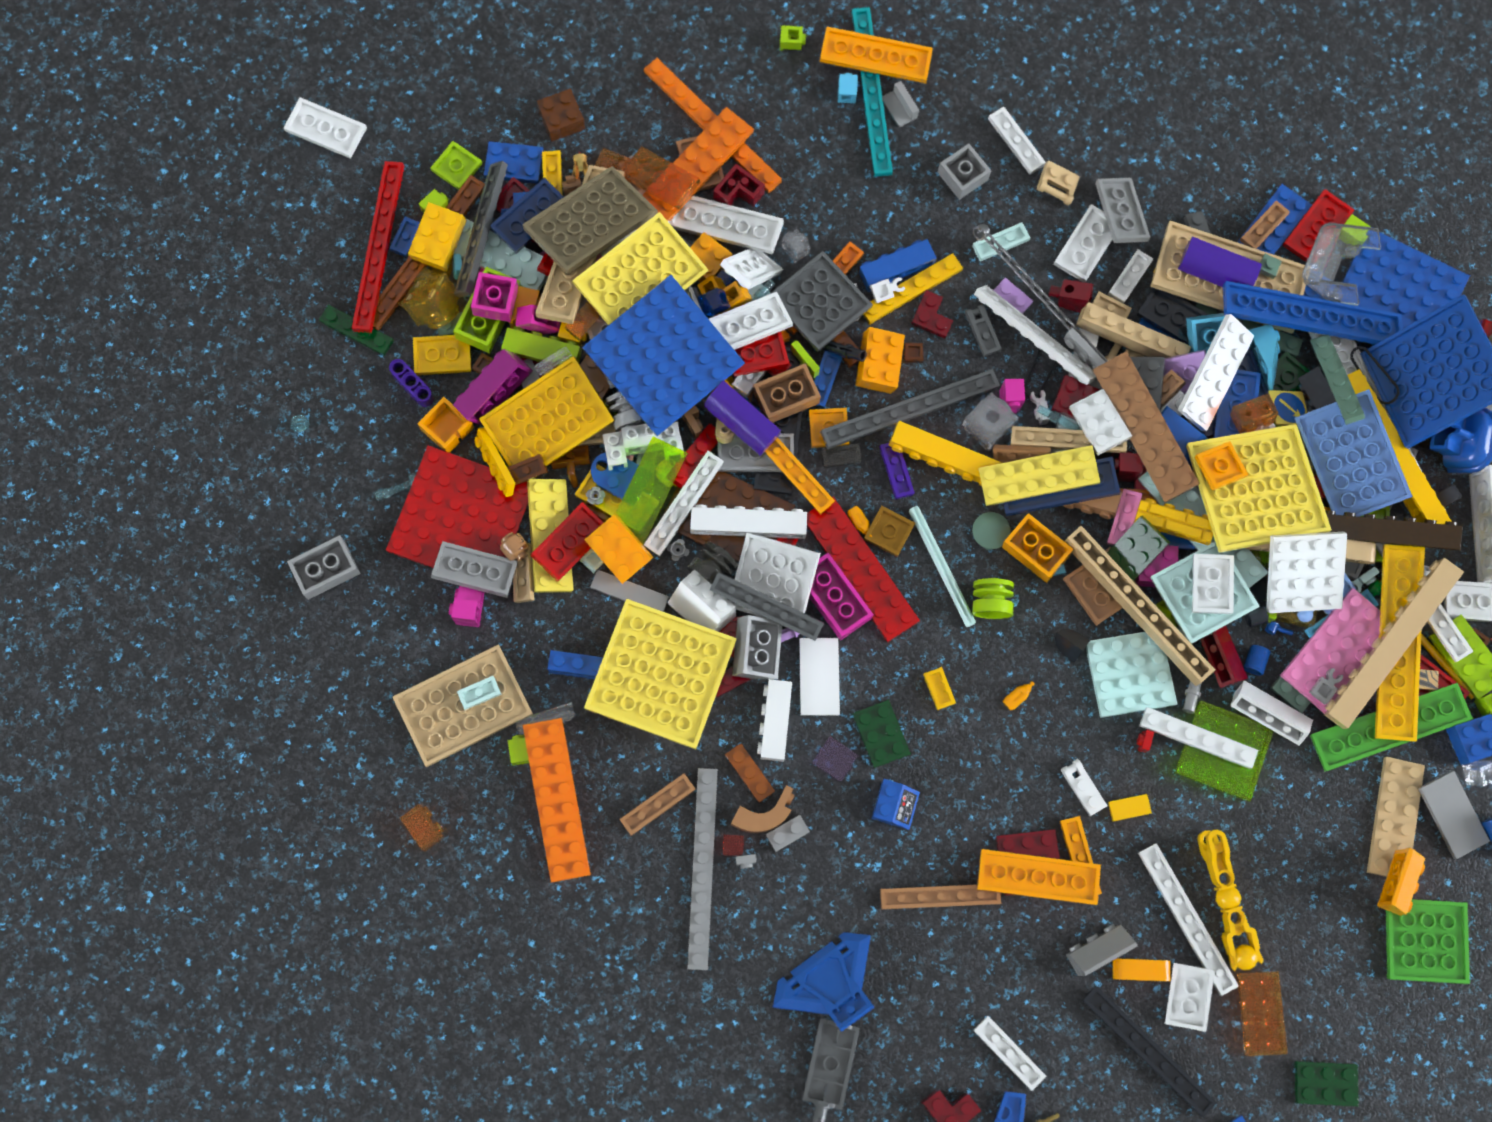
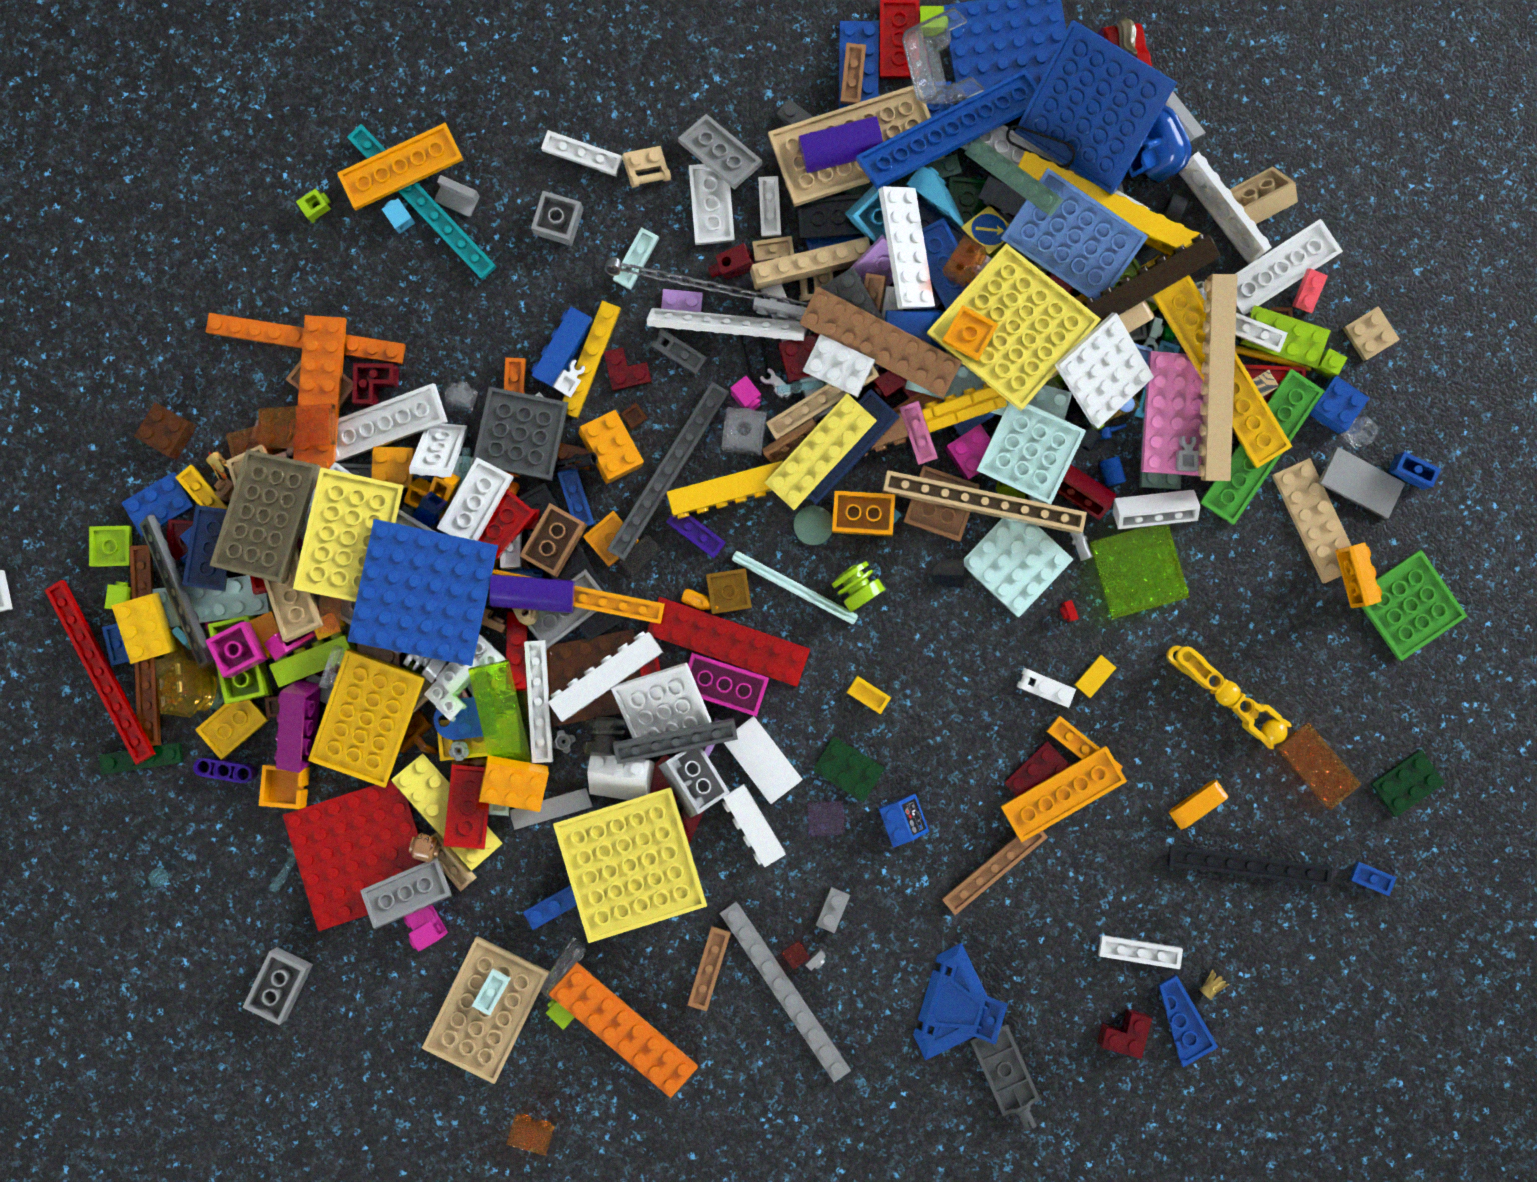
camera: 30 degrees left, 10 degrees up
yellow plate [475,427,515,497] -> none
reddish brown plate [507,454,548,486] -> none
dark orange plate [725,743,775,803] -> none
medium nougat arch [731,785,795,833] -> none
lime tile [790,340,820,379] -> none
light orange piece [1003,681,1034,711] -> none
light grey slope [1066,924,1138,976] -> none
plate [1107,516,1170,582] -> none
white plate [1138,843,1239,996] -> none
white plate [1139,707,1258,769] -> none
white plate [1165,963,1215,1032] -> none
white plate [1192,554,1234,614] -> none
sand green plate [1259,253,1282,279] -> none

